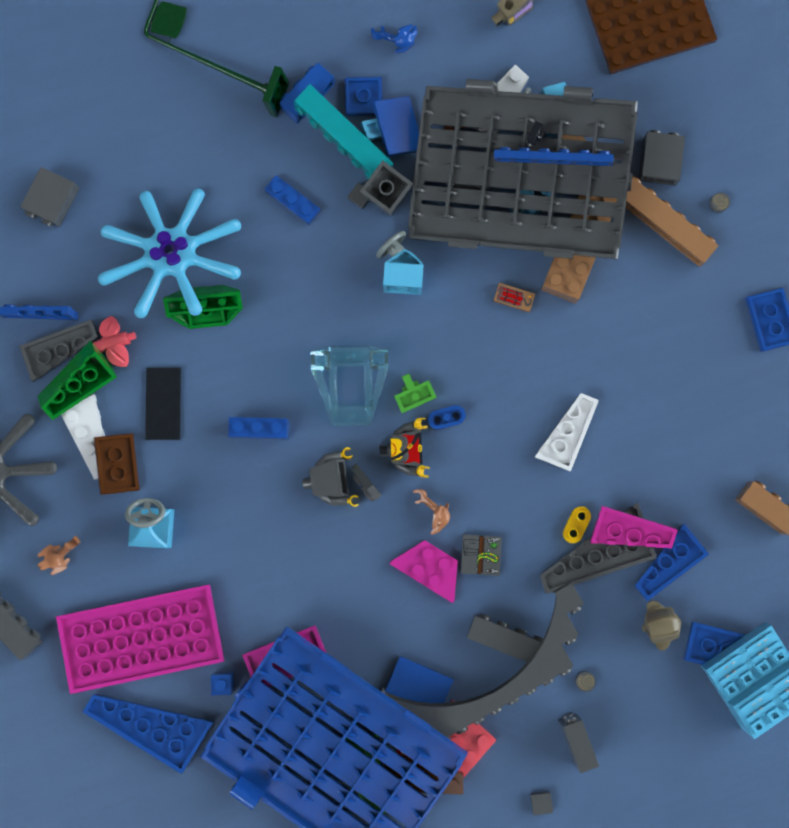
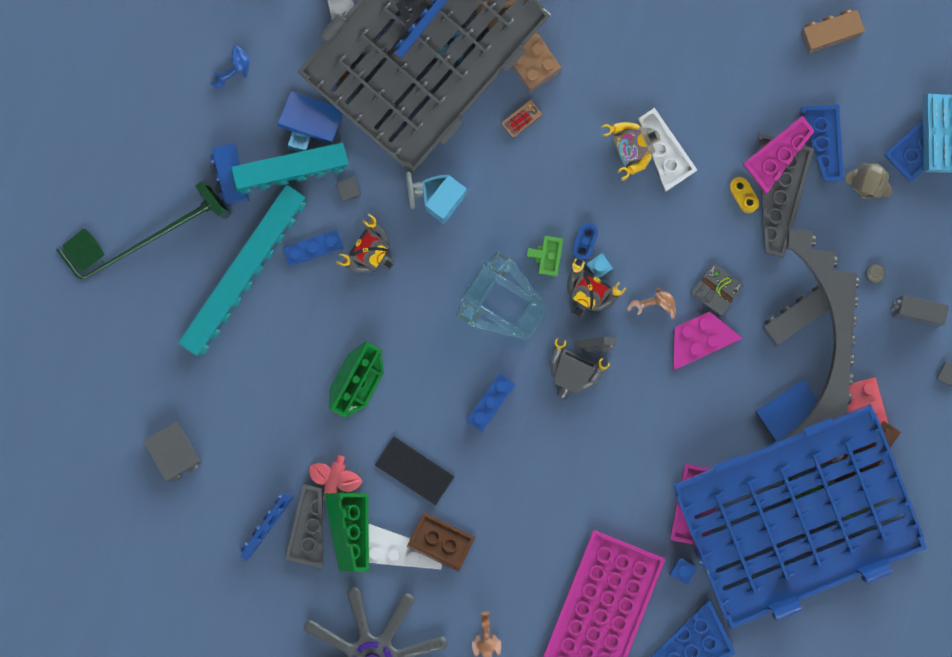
camera: 60 degrees left, 0 degrees up
medium azure animal [98,188,241,318] -> none
medium azure piece [125,498,174,548] -> none
blue tile [345,77,382,116] -> none
dark grey slope [360,160,413,216] -> none
none -> teal brick [178,184,307,357]
none -> torso [336,214,396,273]
none -> medium azure plate [586,253,613,279]
none -> torso [601,122,661,181]

